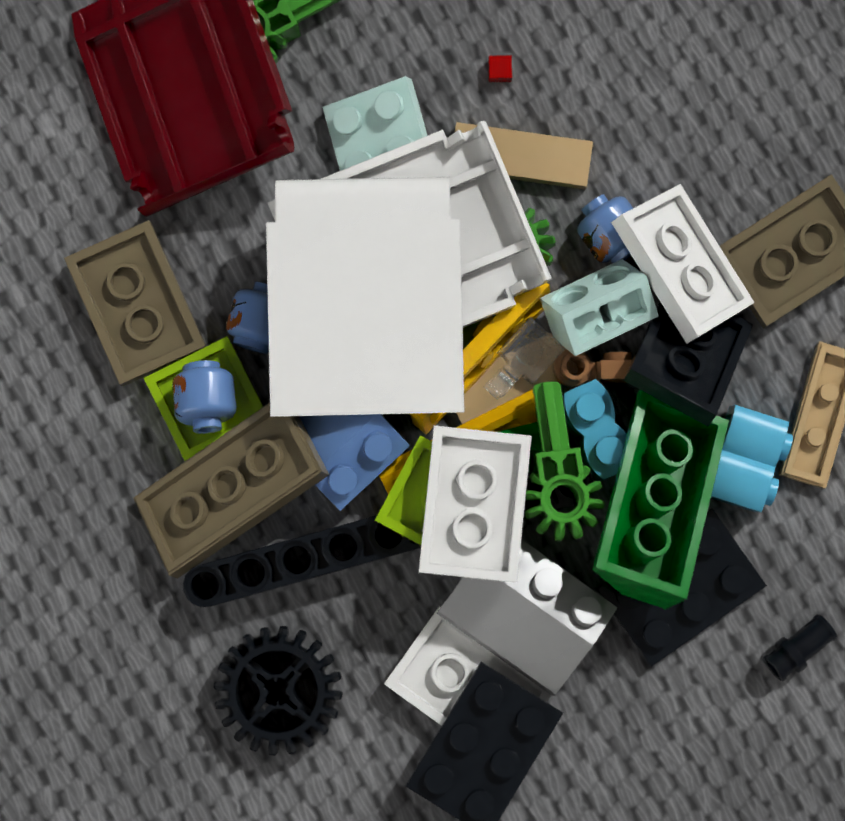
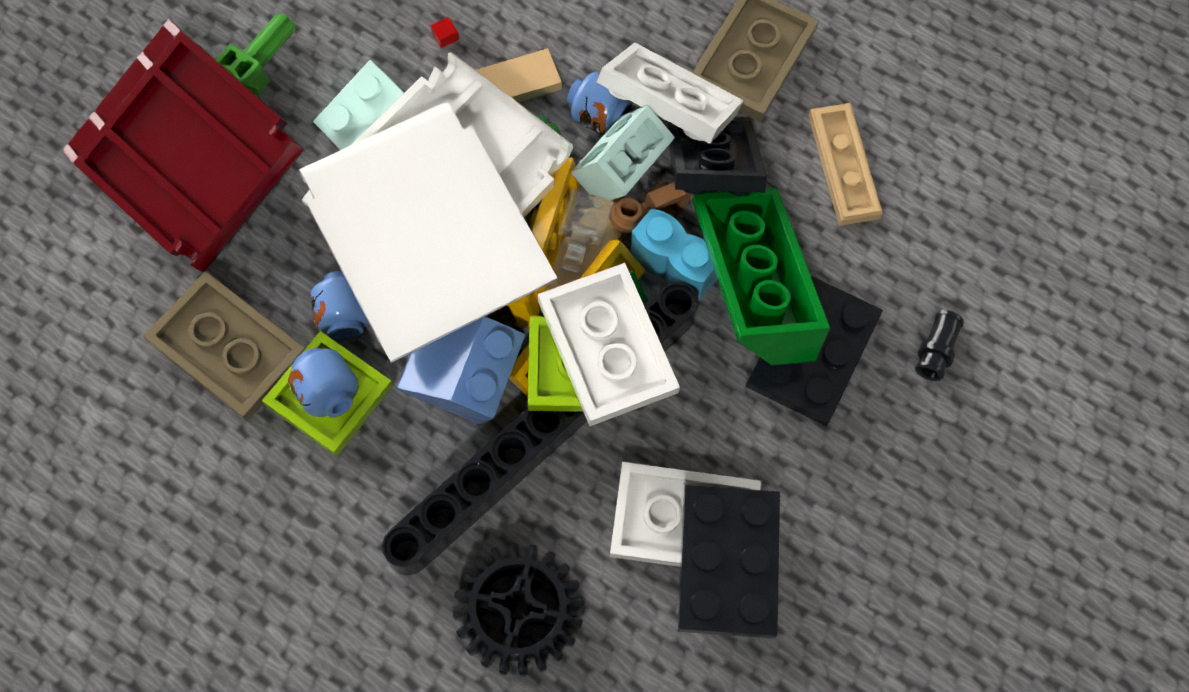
camera: 30 degrees left, 15 degrees down
dark tan tile [133,403,329,579] -> none
light grey slope [437,539,617,696] -> none
bright green gear [524,381,605,541] -> none
medium azure brick [711,405,793,512] -> none

